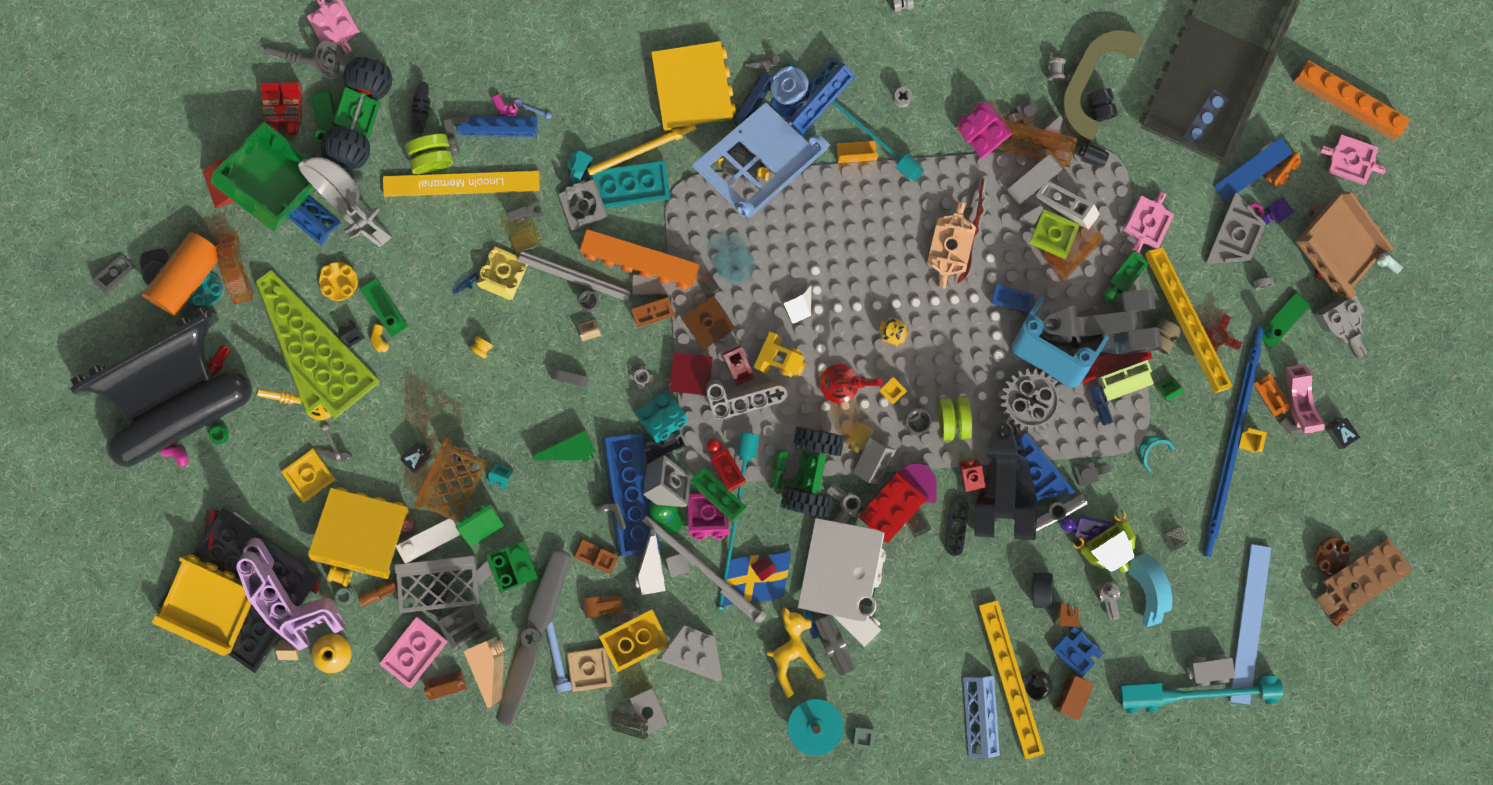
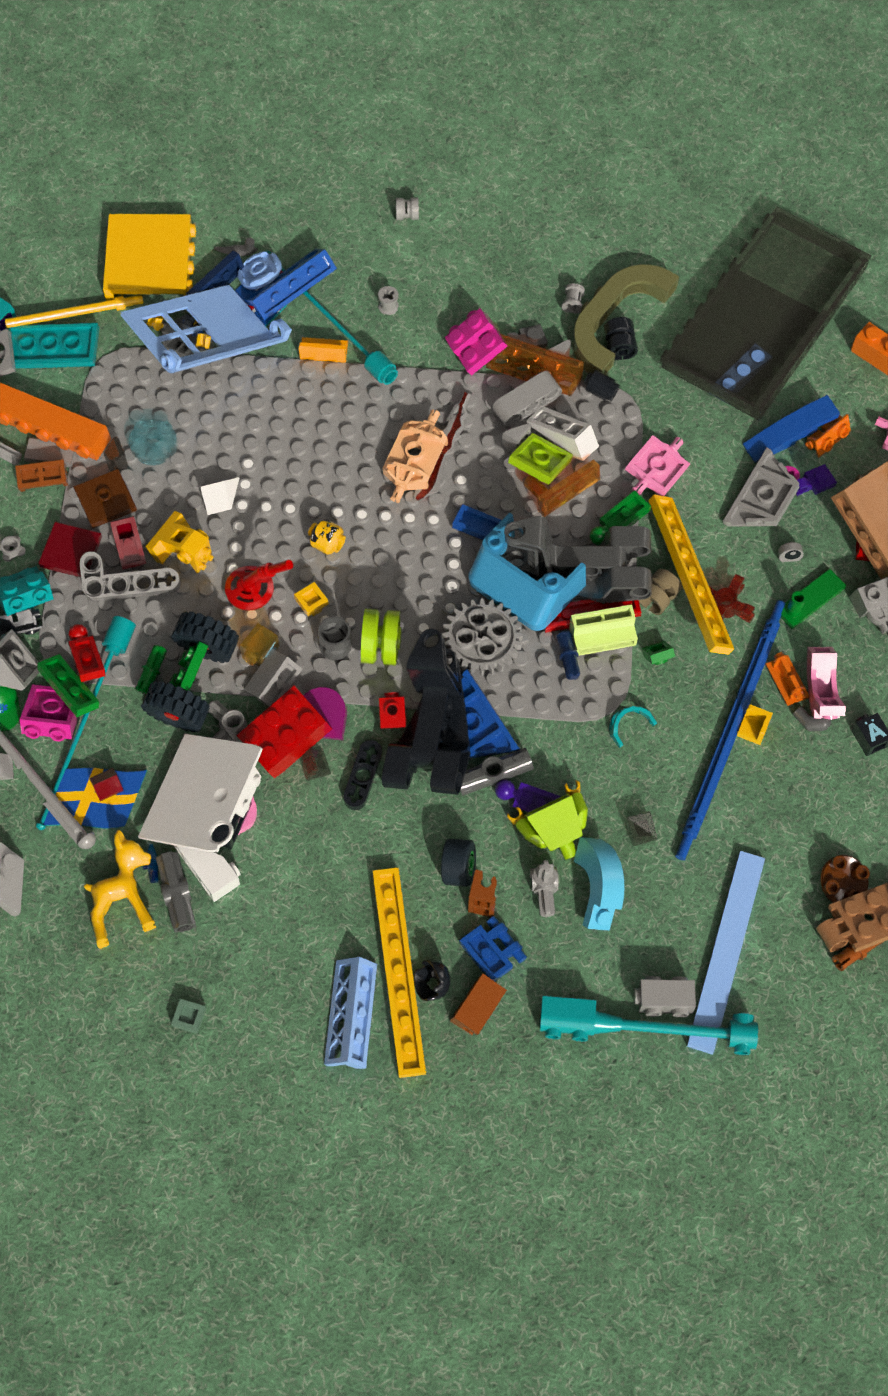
camera: 10 degrees right, 20 degrees down
teal piece [788,699,844,756] -> none
dark grey plate [1074,462,1111,486] -> none

